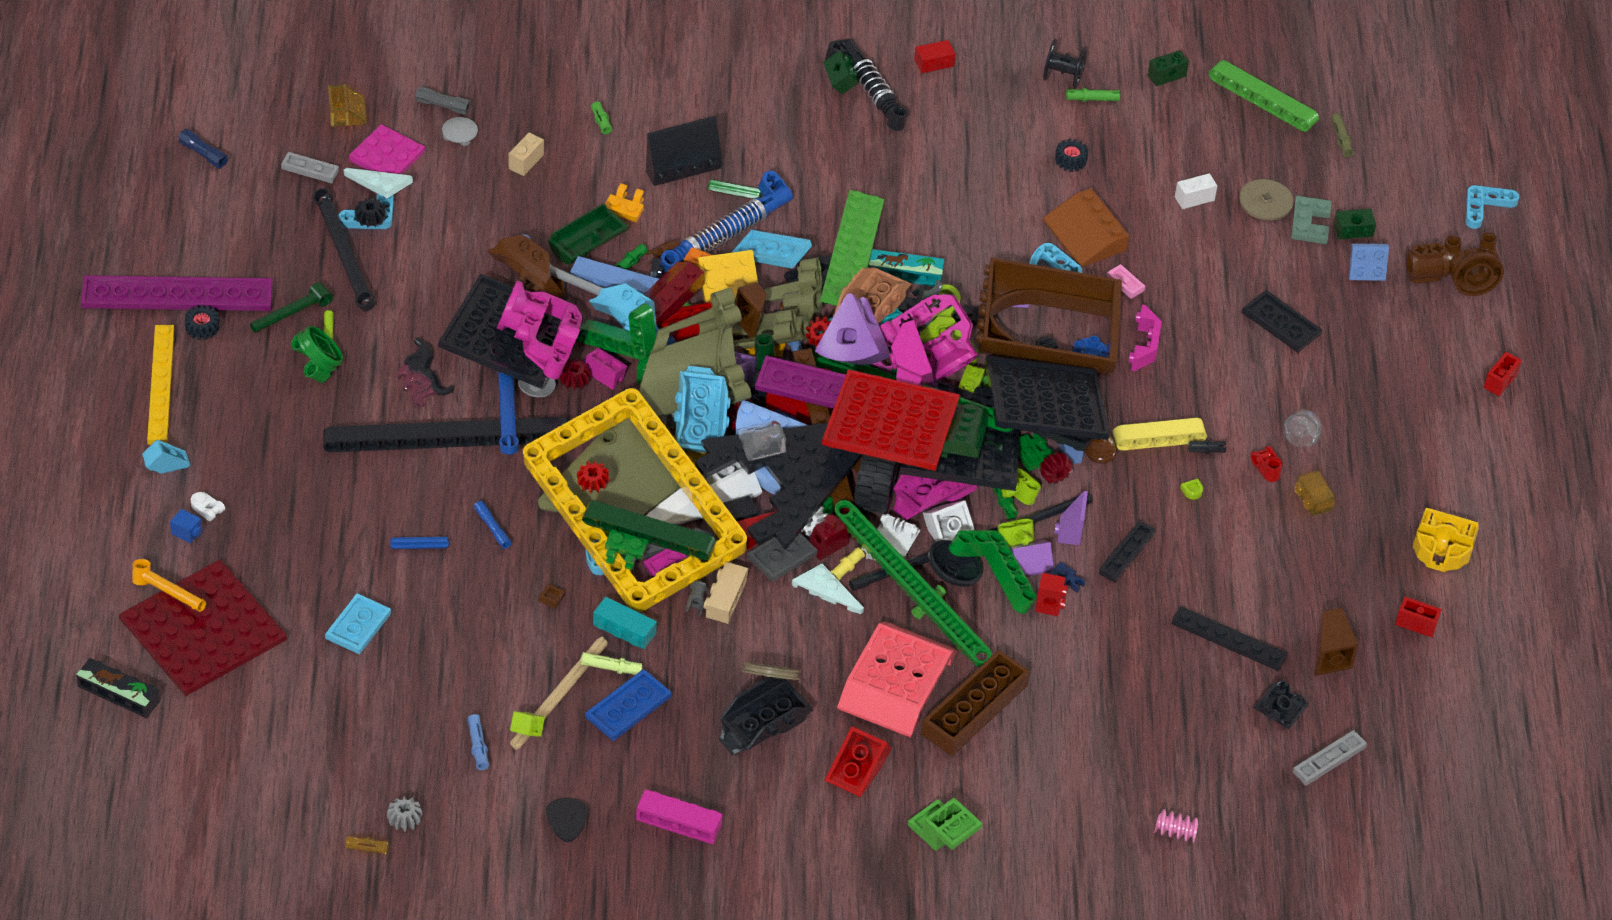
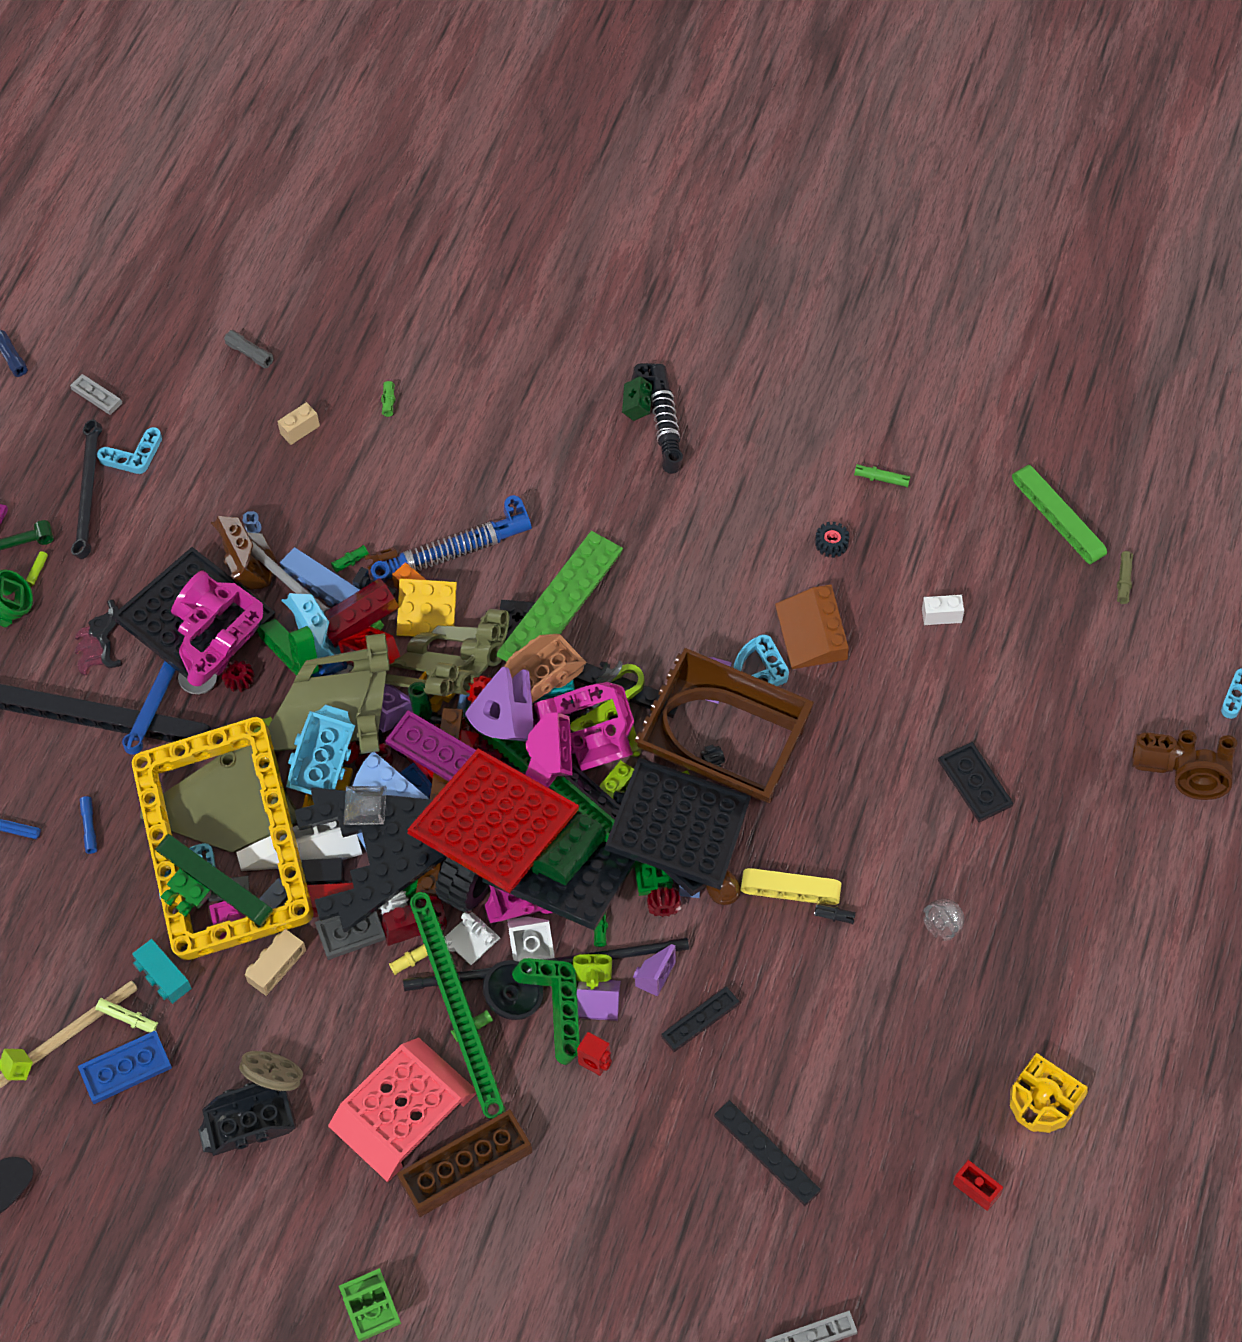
camera: 25 degrees right, 10 degrees up
clear yellow slope [328,84,367,126] -> none
light aqua wing [344,168,413,198] -> none
dark pink plate [349,124,425,174] -> none
black gear [355,198,386,228] -> none
light grey dish [442,117,478,146] -> none
reddish brown tile [538,584,565,609] -> none
dark green container [548,203,628,265] -> none
red gear [577,460,610,494] -> none
dark pink hinge [585,348,627,390] -> none
light orange plate [605,183,644,222] -> none
dark pink brick [636,789,723,844] -> none
black slope [646,116,722,186] -> none
dark grey piece [686,581,708,617] -> none
axle [708,180,762,199] -> none
medium azure plate [732,230,812,269] -> none
reddish brown slope [735,282,767,338] -> none
light aqua wing [792,564,864,614] -> none
red slope [824,726,892,797] -> none
teal brick [869,249,944,286] -> none
red brick [914,40,956,74] -> none
lime beam [1001,468,1041,505] -> none
black piece [1043,38,1088,89] -> none
dark blue plate [1049,562,1085,593] -> none
blue dish [1072,335,1107,358] -> none
bright pink plate [1107,264,1145,299] -> none
dark pink slope [1129,305,1162,371] -> none
dark green brick [1147,50,1189,86] -> none
lime tile [1180,479,1203,500] -> none
dark tan piece [1239,179,1293,221] -> none
red piece [1250,446,1282,482] -> none
black slope [1253,680,1308,729] -> none
sand green plate [1291,196,1332,244] -> none
clear yellow brick [1295,471,1335,516] -> none
reddish brown slope [1314,608,1359,676] -> none
dark green brick [1333,209,1376,240] -> none
medium blue plate [1348,244,1389,281] -> none
red brick [1484,352,1522,397] -> none

